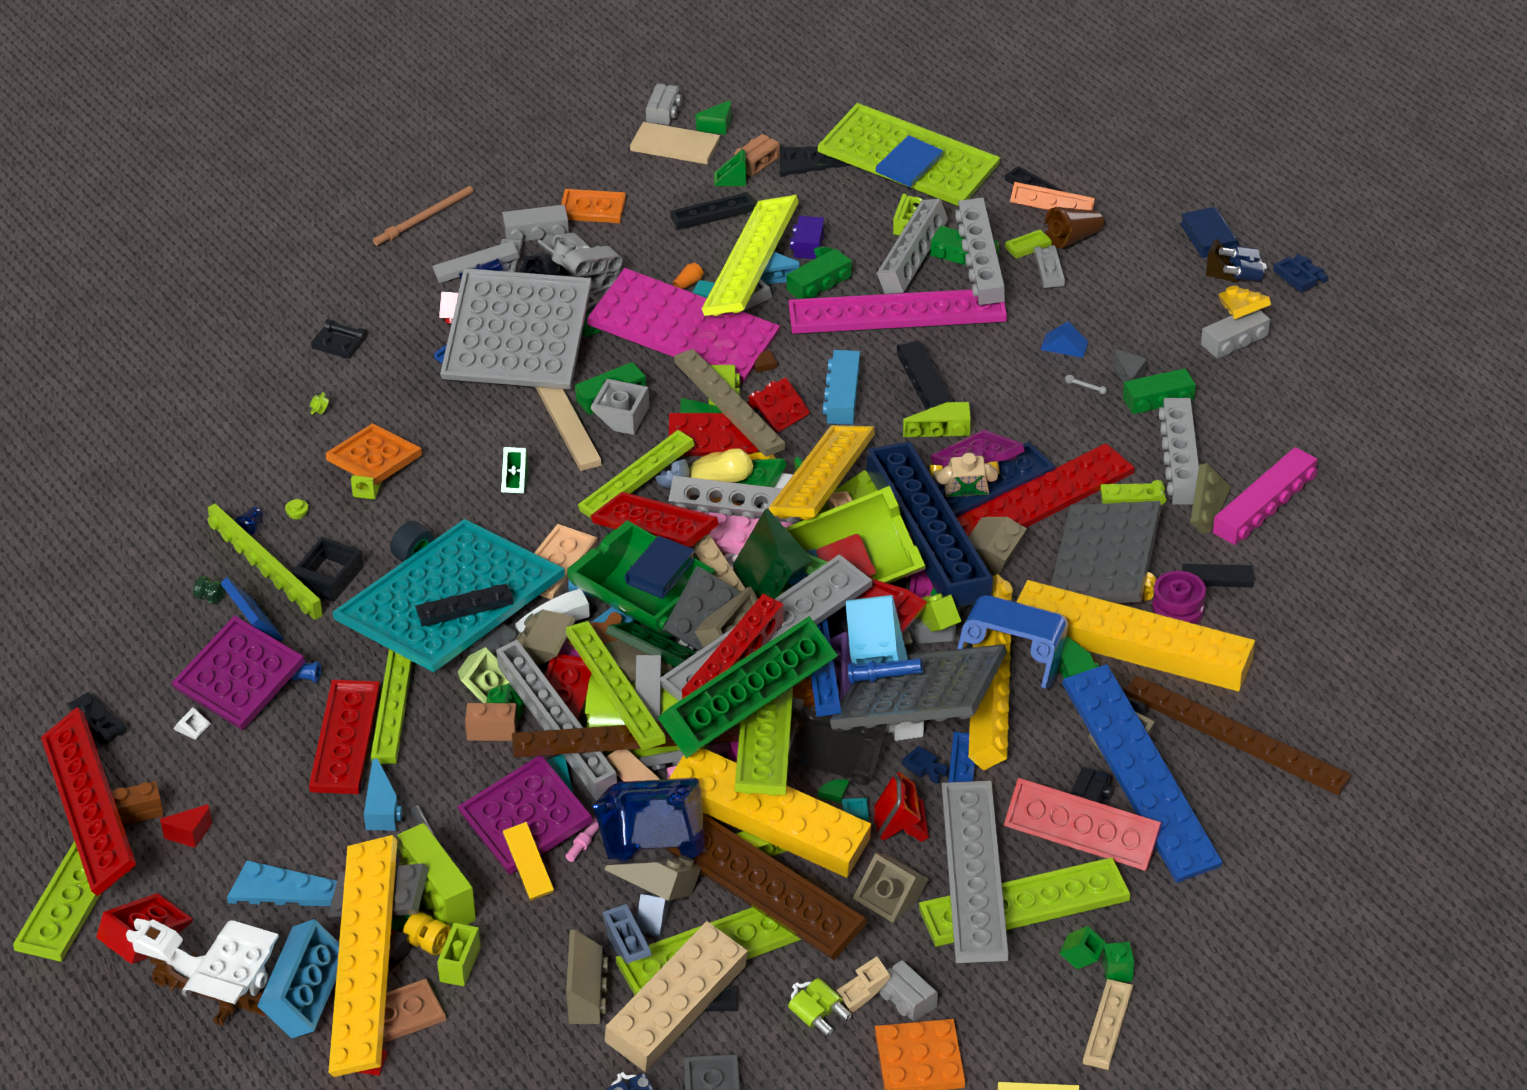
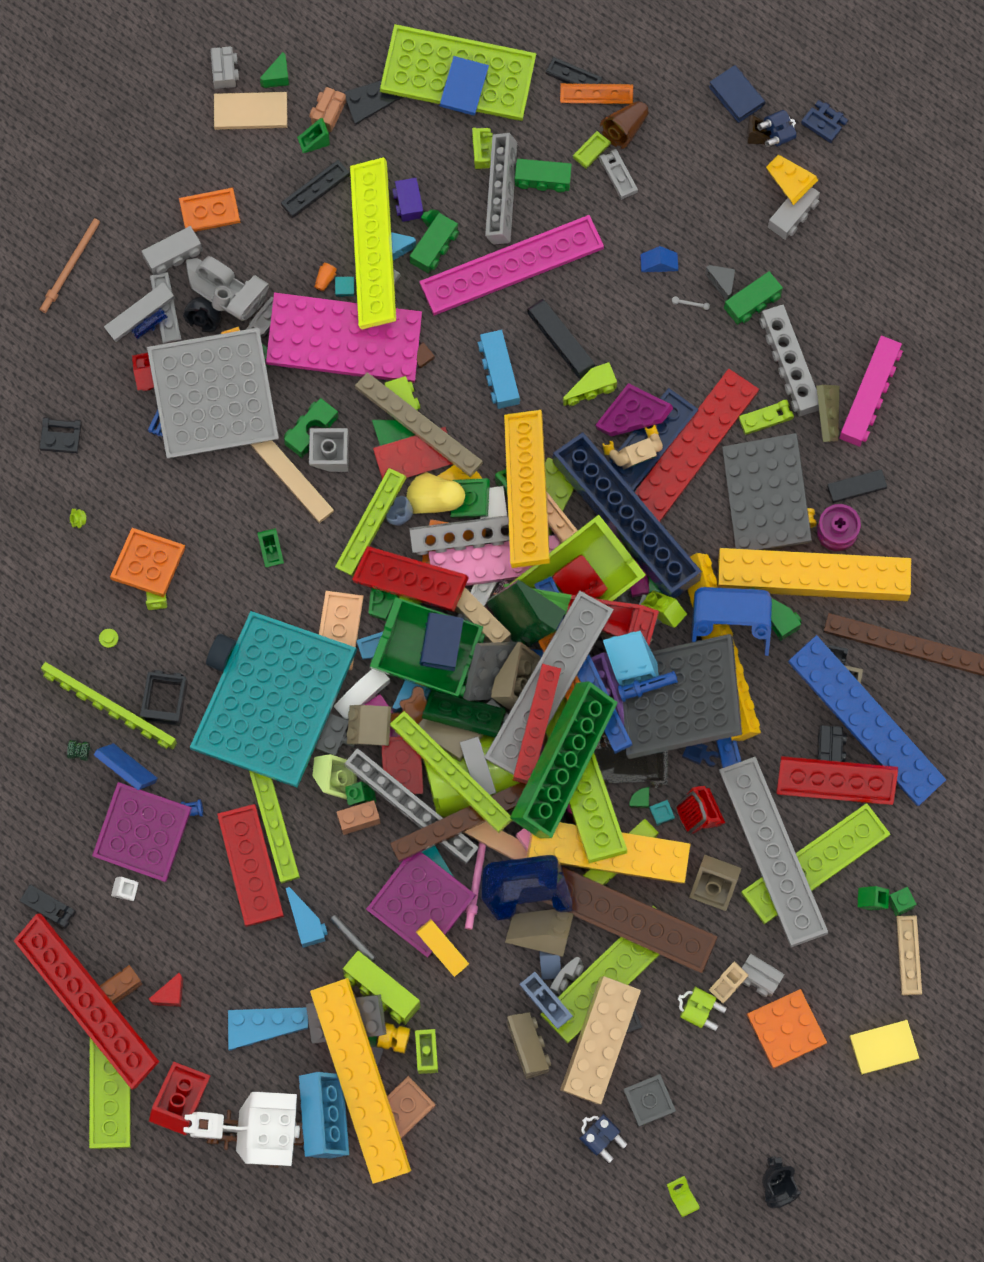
camera: 20 degrees left, 30 degrees up
clear blue cone [235,507,262,536] -> none
black plate [415,583,514,627] -> none
red bracket [747,377,809,433] -> none
light grey brick [955,198,1005,305] -> none
dark tan slope [968,517,1027,575] -> none
none -> light grey slope [550,957,584,996]

